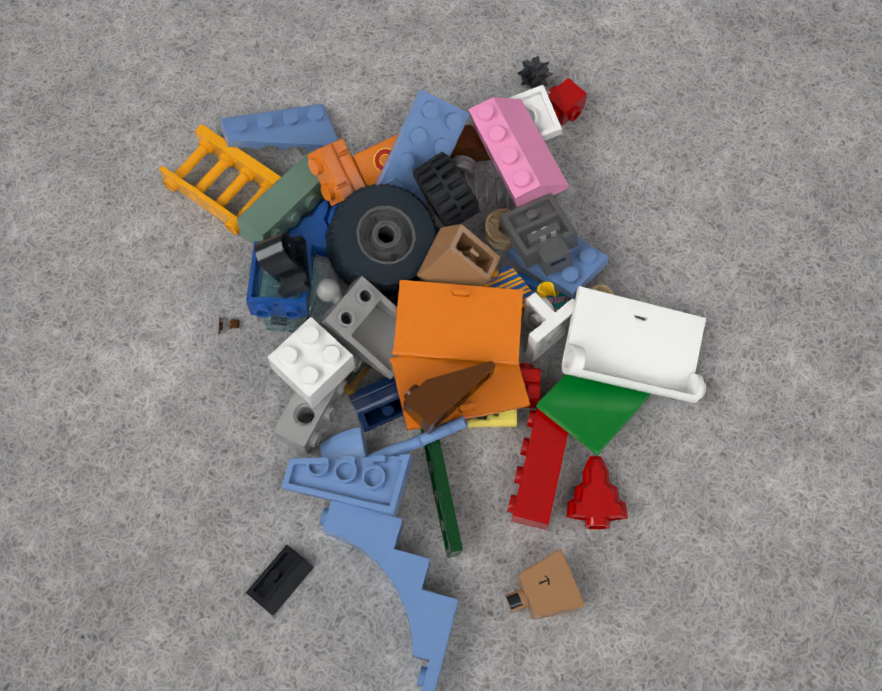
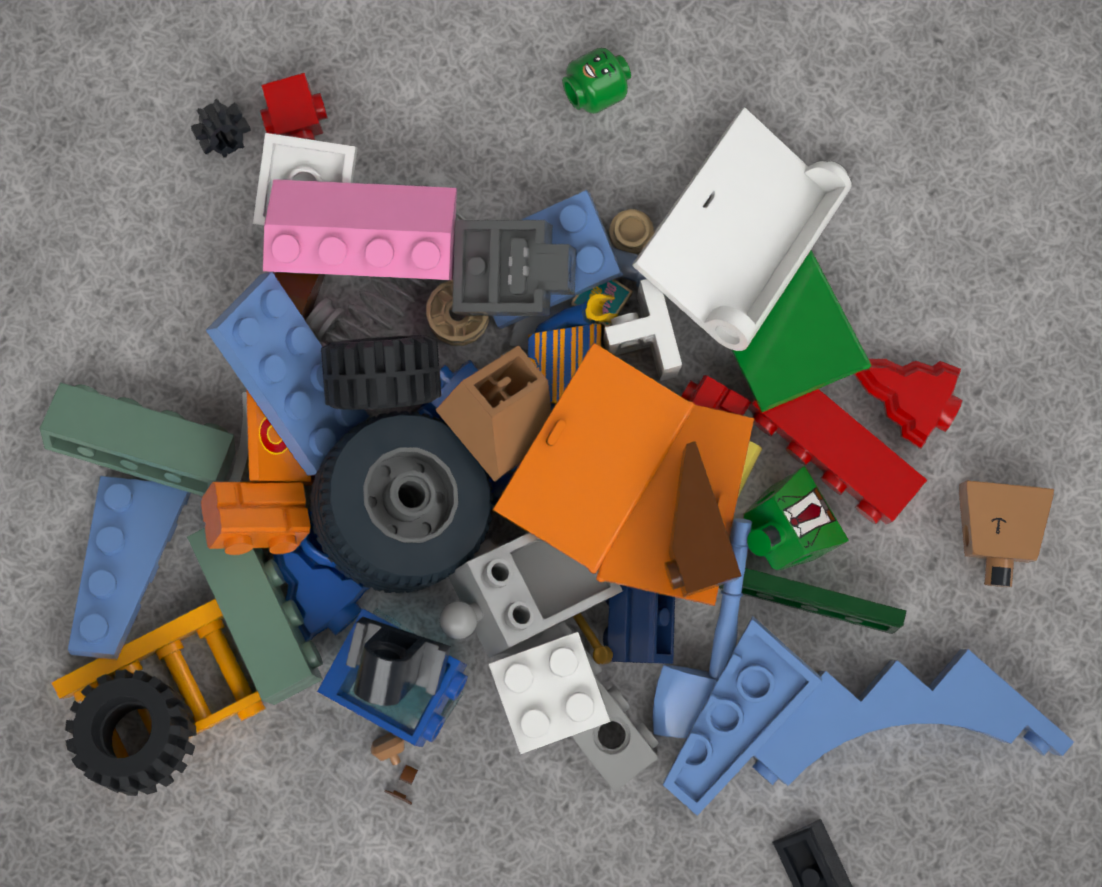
camera: 65 degrees left, 15 degrees up
none -> sand green brick [39,382,235,496]
none -> black tyre [65,669,197,796]
none -> medium nougat rock [370,733,405,765]
none -> green head [562,48,631,114]
none -> green torso [743,466,849,571]

